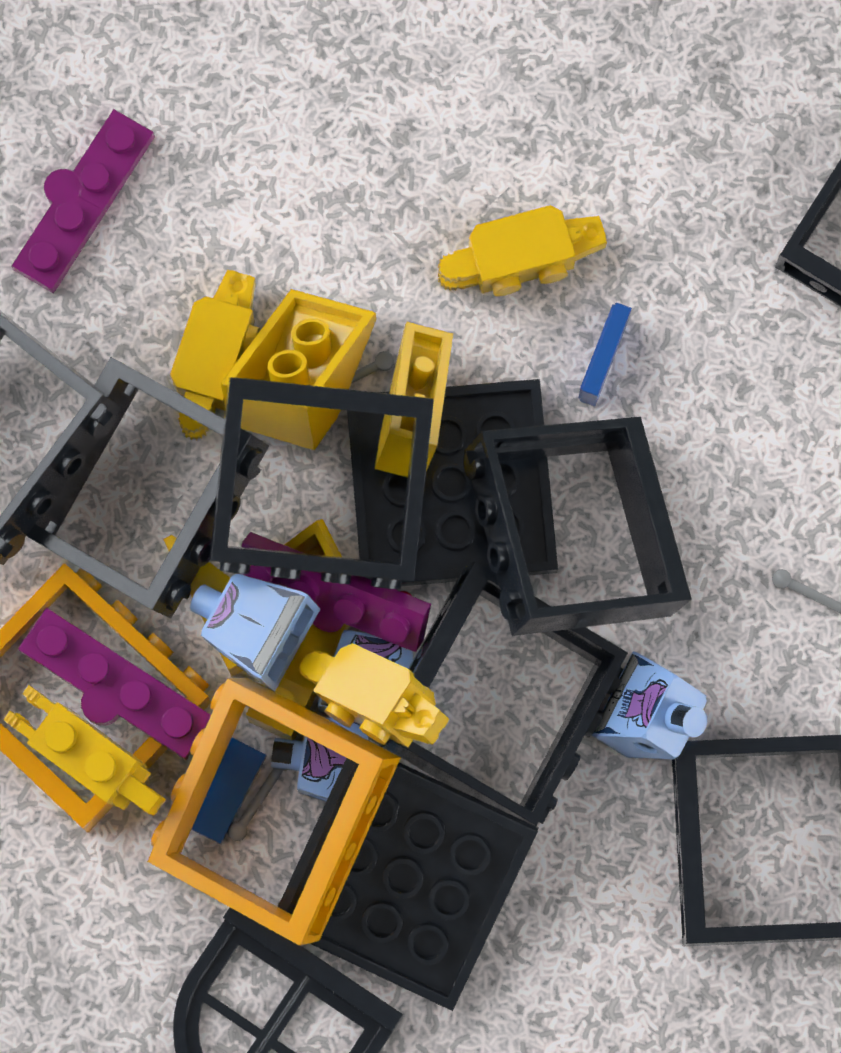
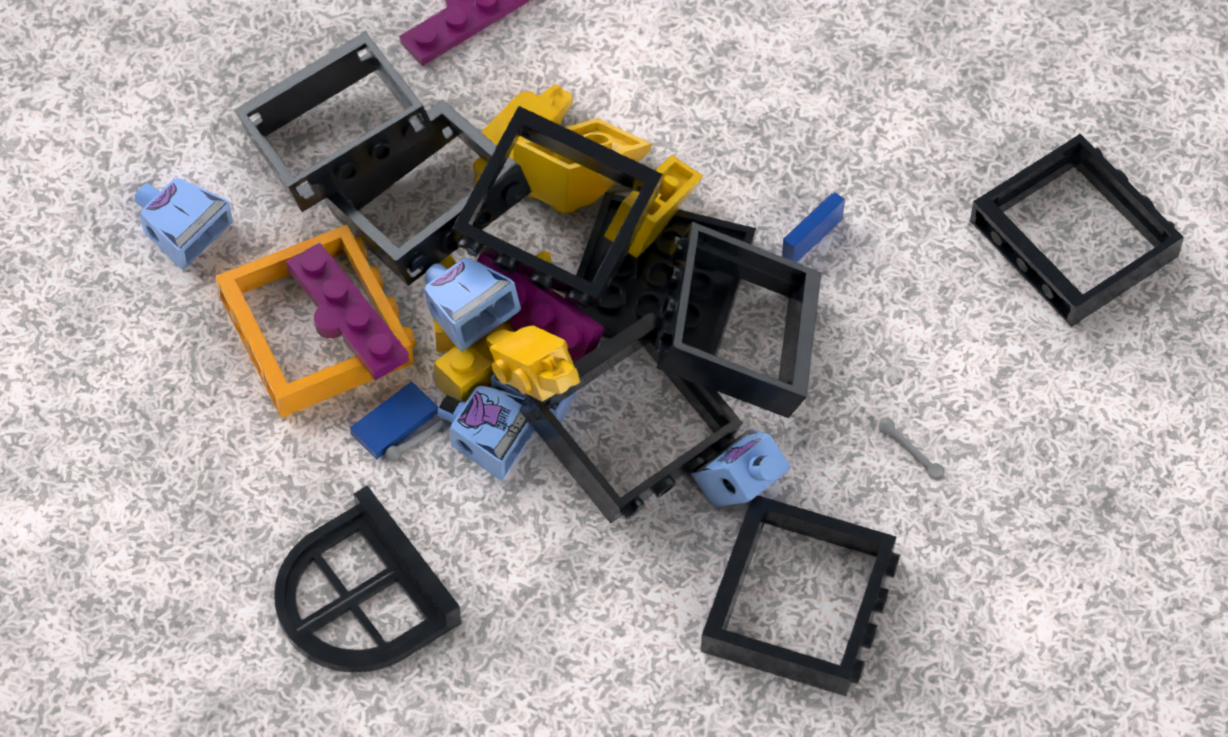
camera: 20 degrees right, 20 degrees down
yellow hinge [3,685,166,816] -> none
light orange window [147,678,401,946] -> none
black plate [278,758,539,1011] -> none
yellow hinge [438,205,607,296] -> none

